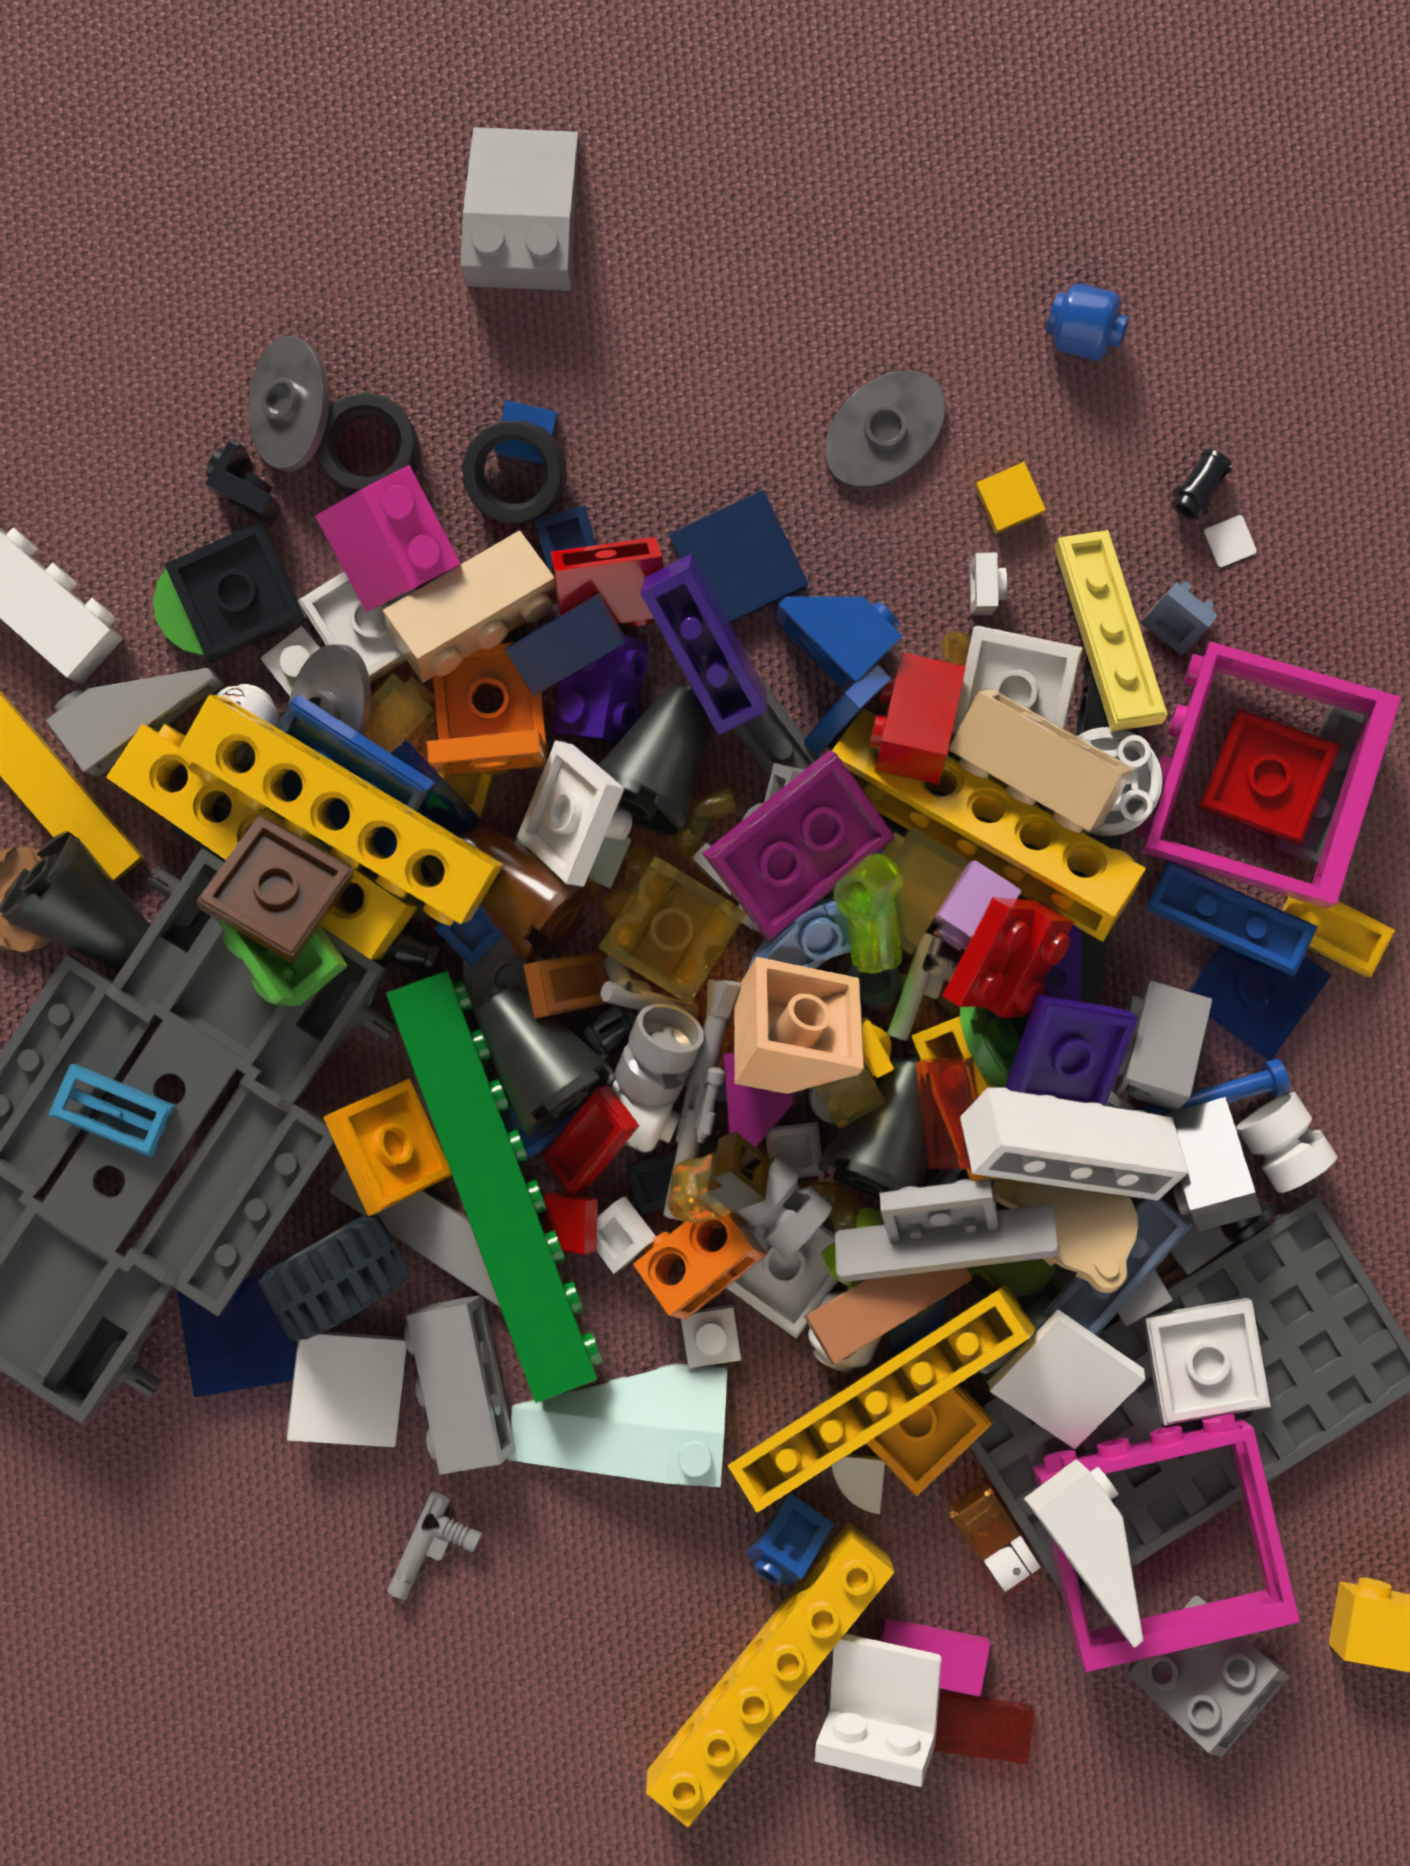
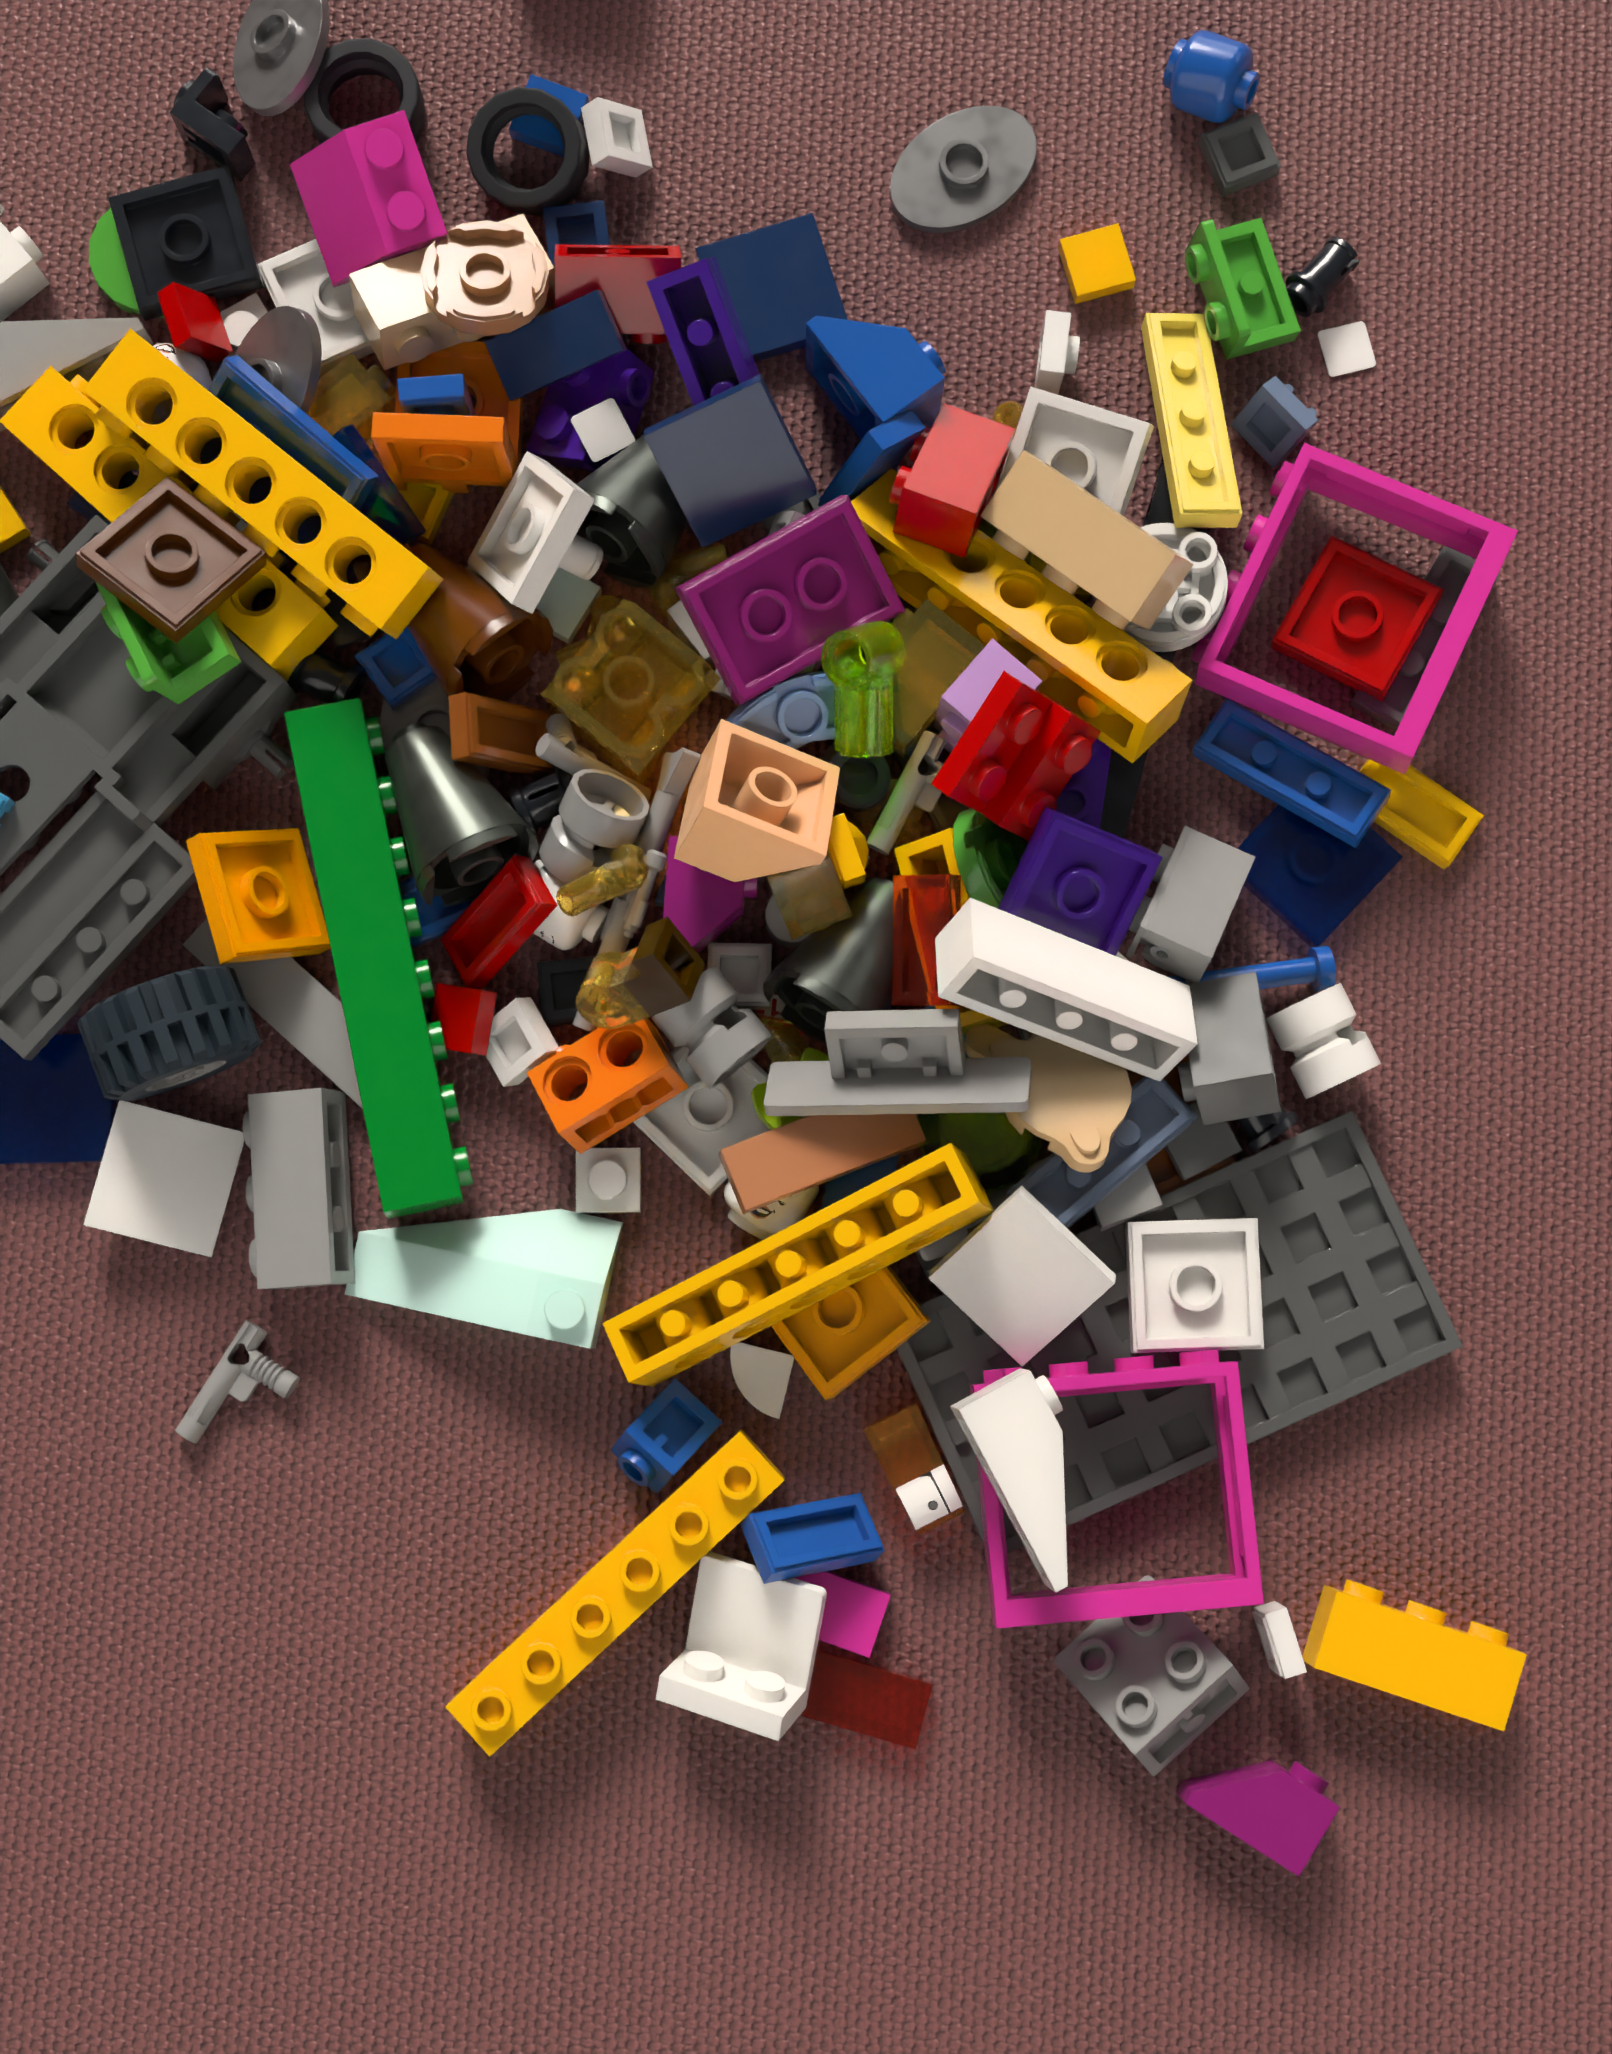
camera: 10 degrees right, 5 degrees down
none -> red tile [158,282,233,363]
none -> blue tile [397,374,476,416]
none -> tile [421,220,550,336]
none -> clear yellow arm [556,844,649,917]
none -> white sticker [571,398,635,462]
none -> white plate [581,97,653,178]
none -> dark blue tile [644,374,817,548]
none -> blue tile [741,1493,885,1584]
none -> magenta slope [1176,1760,1340,1877]
none -> bright green bracket [1185,218,1301,360]
none -> dark grey tile [1198,112,1281,197]
none -> white tile [1252,1601,1307,1679]

